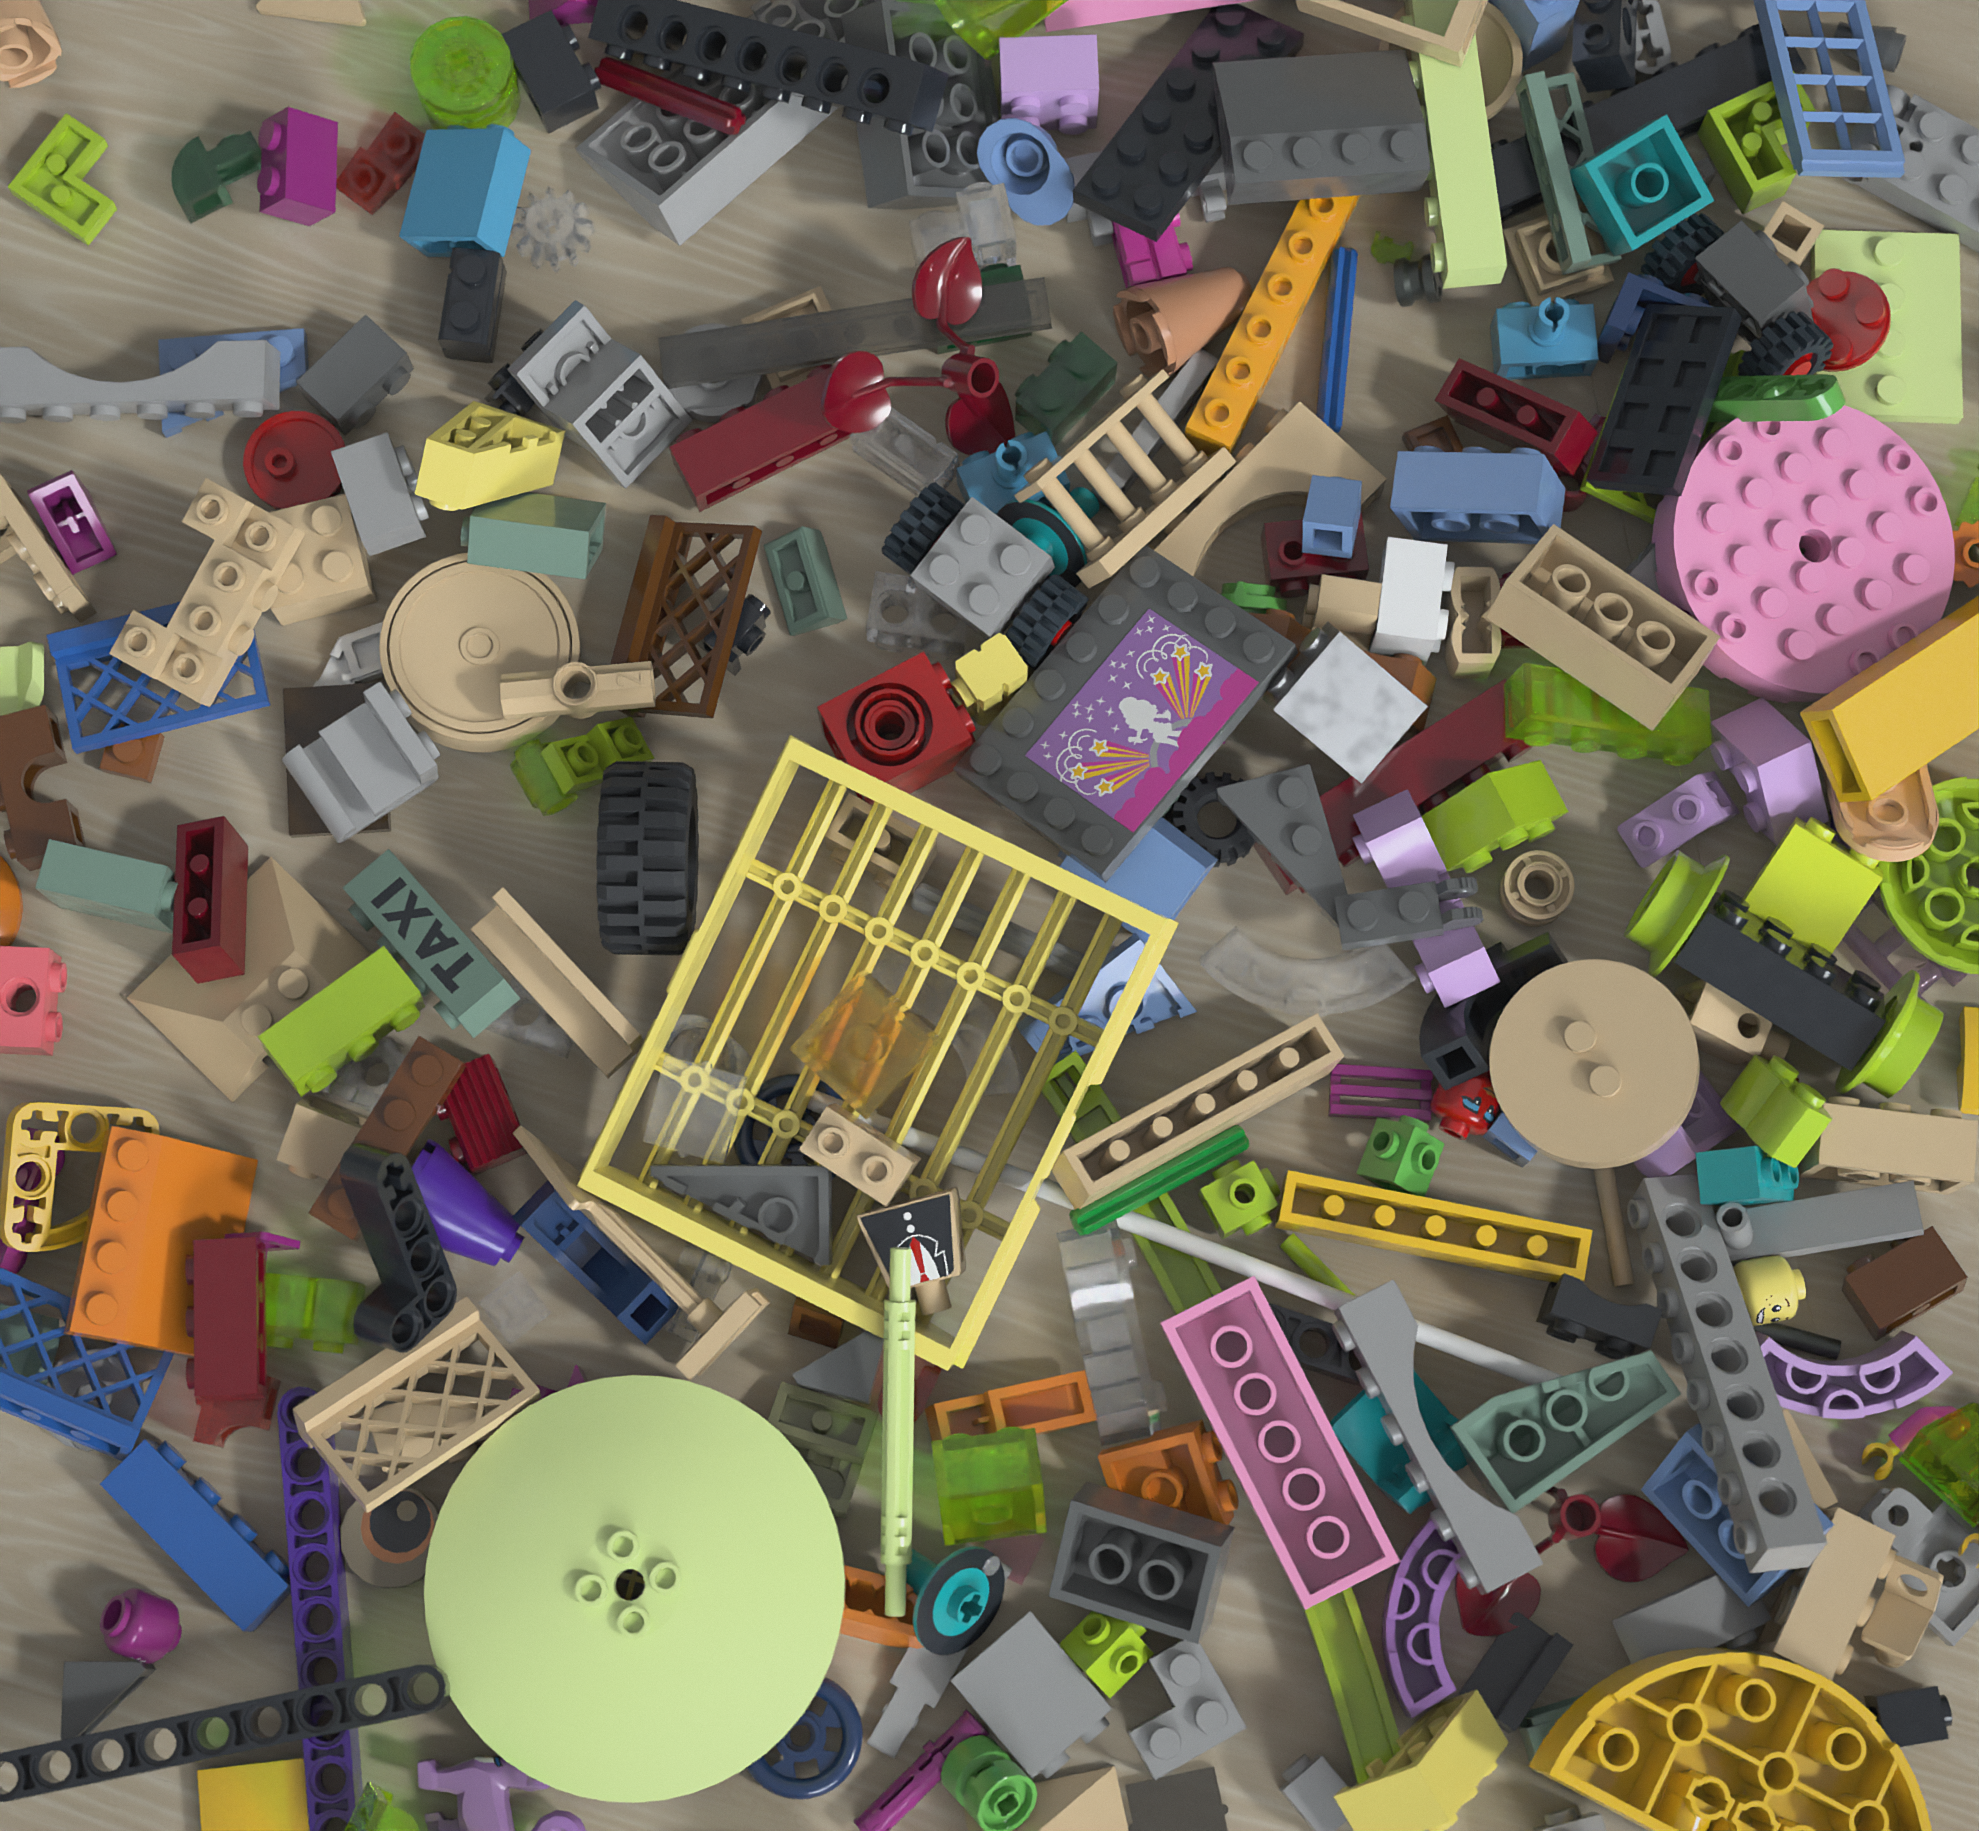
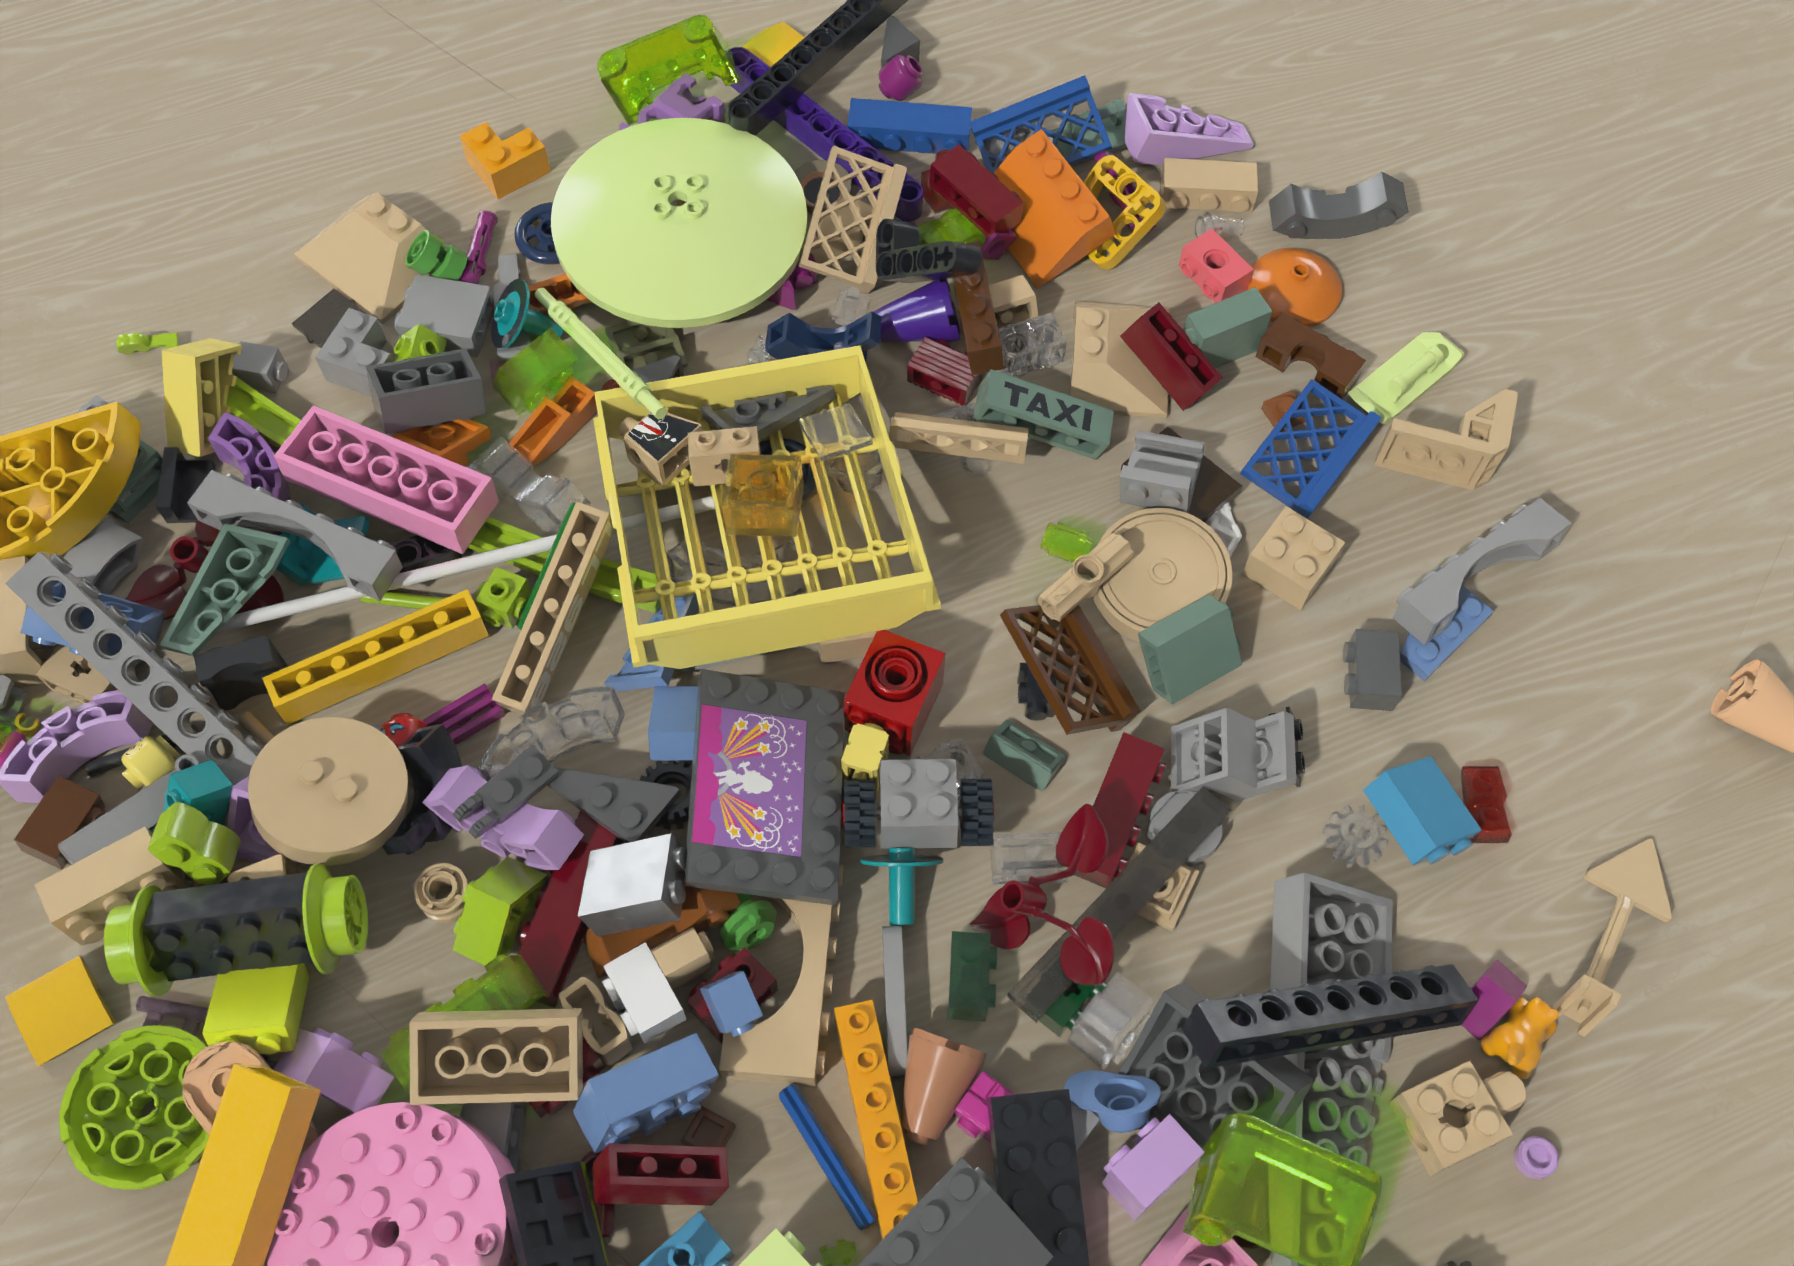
camera: 140 degrees right, 15 degrees down
lime plate [8,113,118,246] -> none
magenta slope [27,470,117,575] -> none
tan bracket [109,478,306,707] -> none
clear green brick [171,130,261,224] -> none
red piece [243,411,345,510] -> none
magenta brick [257,107,338,227] -> none
lime brick [258,946,425,1097] -> none
light grey brick [331,432,429,556] -> none
clear neon green wheel [410,16,521,129] -> none
light yellow wedge [415,401,565,511] -> none
black brick [438,247,507,364] -> none
black brick [500,10,601,134] -> none
tan piece [513,1125,771,1380] -> none
lime slope [540,717,654,795] -> none
dark red axle [594,57,746,135] -> none
black tyre [596,761,699,955] -> none
dark azure brick [956,431,1070,515] -> none
tan fence [1014,369,1236,589] -> none
bright green brick [1356,1115,1445,1197] -> none
pearl dark grey wheel [1393,254,1442,307] -> none
lavender bracket [1618,771,1740,868] -> none

